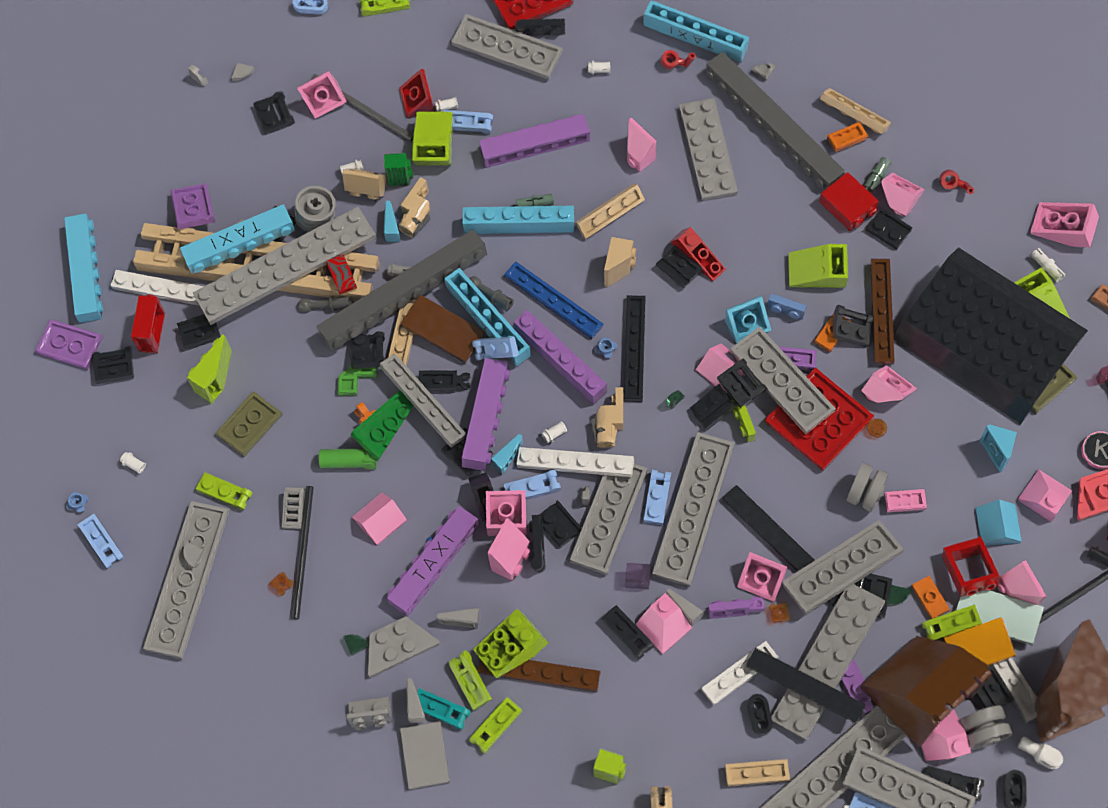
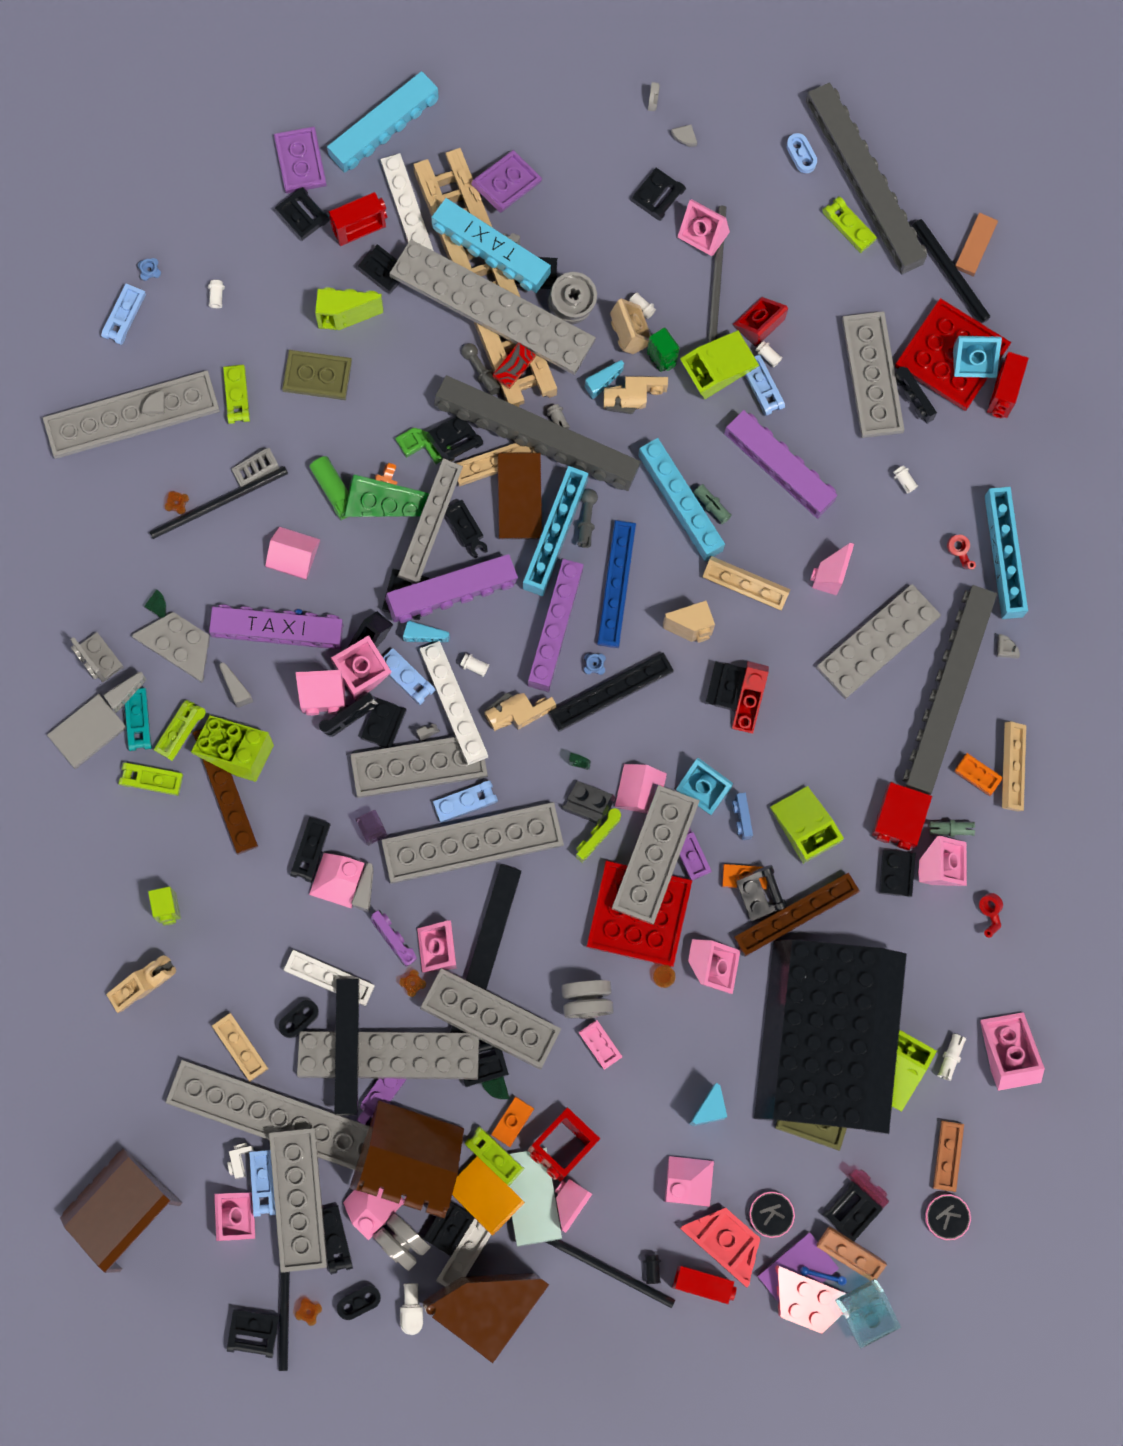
camera: 50 degrees right, 10 degrees up
light blue plate [472,336,519,360] -> none
black plate [717,358,768,409] -> none
medium azure slope [975,499,1022,546] -> none

